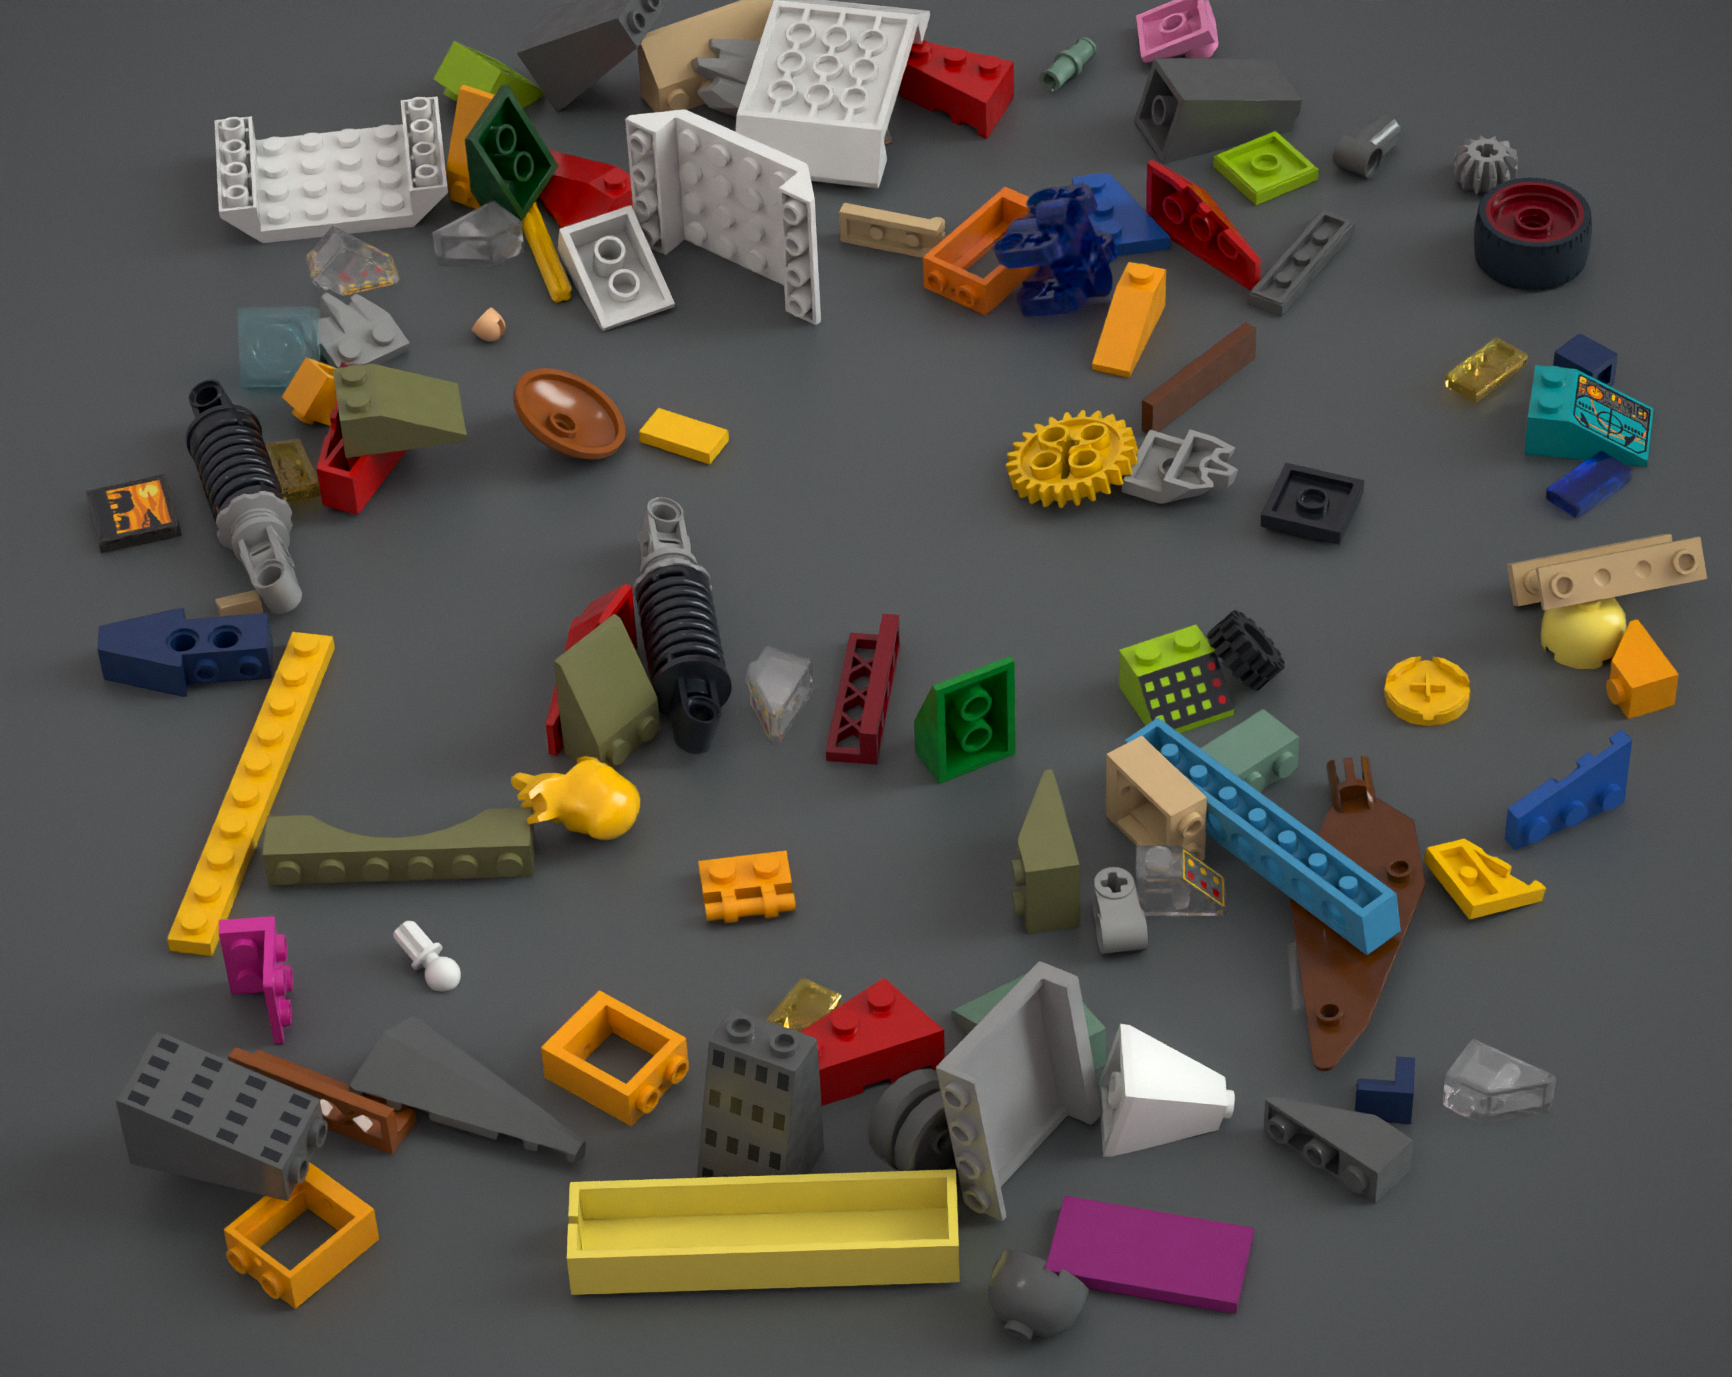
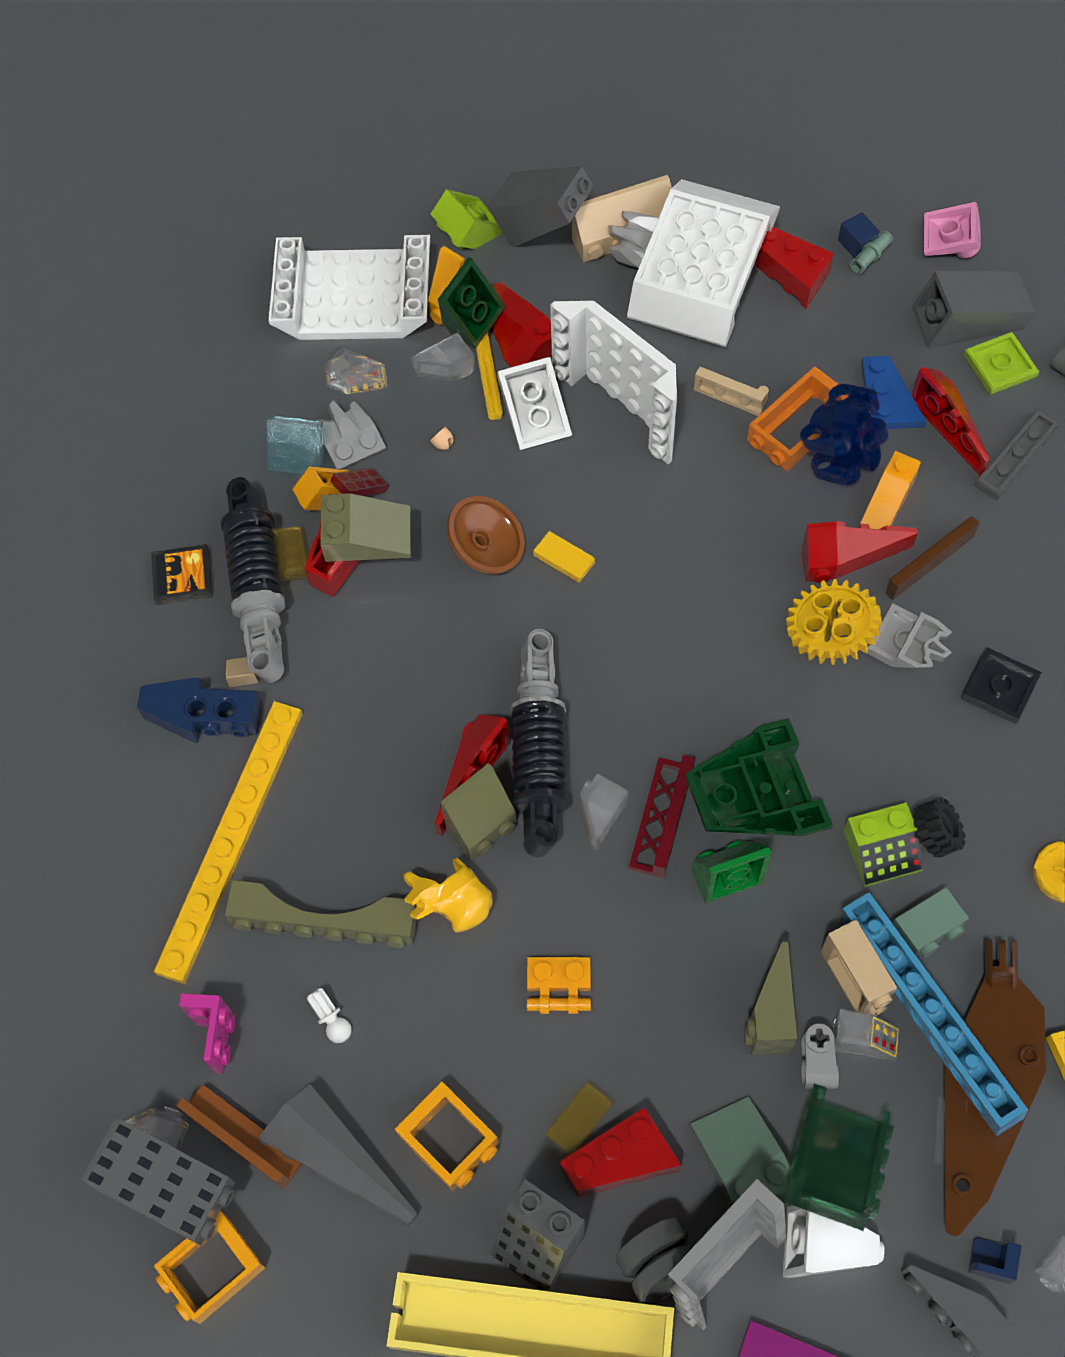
camera: 10 degrees right, 20 degrees up
none -> dark green wedge [685,718,833,836]
none -> clear green panel [782,1083,894,1231]
none -> red wedge [801,521,918,583]
none -> dark blue panel [838,212,880,258]

